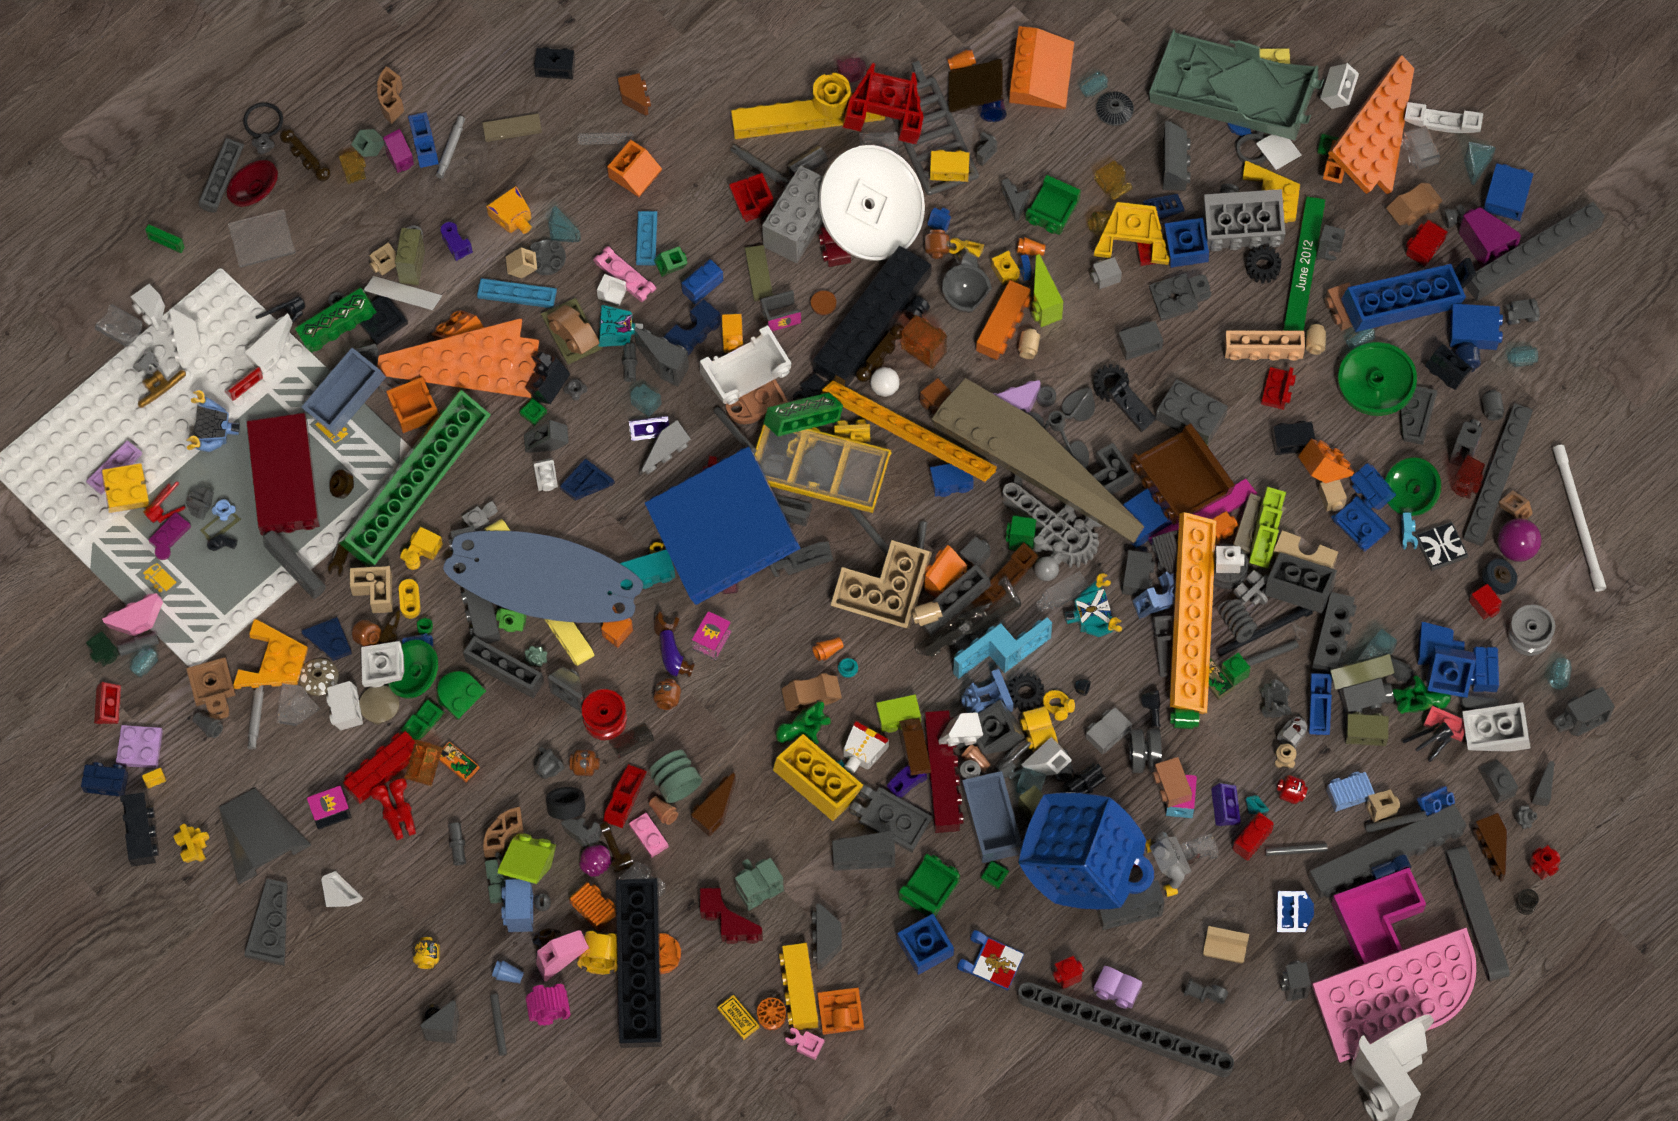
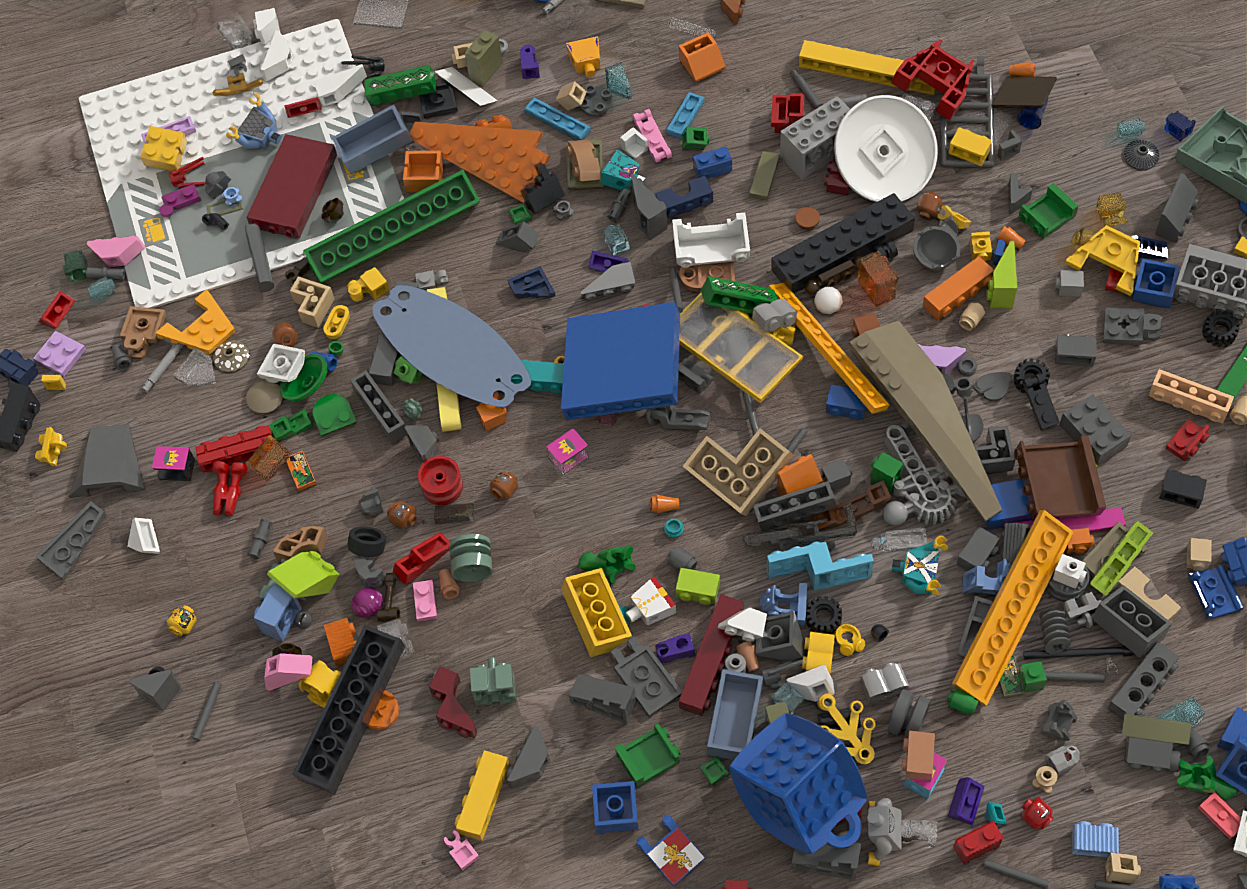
camera: 30 degrees right, 5 degrees down
dark blue wing [301,617,352,661] -> none
white brick [326,681,363,730] -> none
dark brown plate [379,610,400,644] -> none
medium blue cone [492,961,524,984] -> none
dark pink brick [525,984,571,1026] -> none
white slope [533,458,558,491] -> none
piece [654,611,695,677] -> none
reddish brown slope [691,773,736,837] -> none
yellow tile [717,995,760,1040] -> none
light orange brick [722,314,743,353] -> none
orange wheel [757,998,786,1030] -> none
dark grey piece [761,290,801,331] -> none
medium nougat brick [782,673,842,711] -> none
black plate [793,373,827,401] -> none
yellow brick [813,73,851,119] -> none
orange plate [817,987,864,1035] -> none
clear pink brick [837,57,867,83] -> none
reddish brown slope [899,719,931,775] -> none
tan brick [912,602,943,626] -> none
blue tile [928,207,951,232] -> none
orange slope [1009,26,1074,109] -> none
black bar [1142,690,1161,728] -> none
orange slope [1298,438,1354,483] -> none
blue slope [1309,673,1332,735] -> none
olive brick [1346,712,1389,746] -> none
black plant [1402,722,1454,762] -> none
none -> dark grey brick [667,546,698,570]
none -> light grey brick [752,299,797,332]
none -> yellow plant [817,694,876,764]
none -> clear blue brick [1164,111,1196,142]

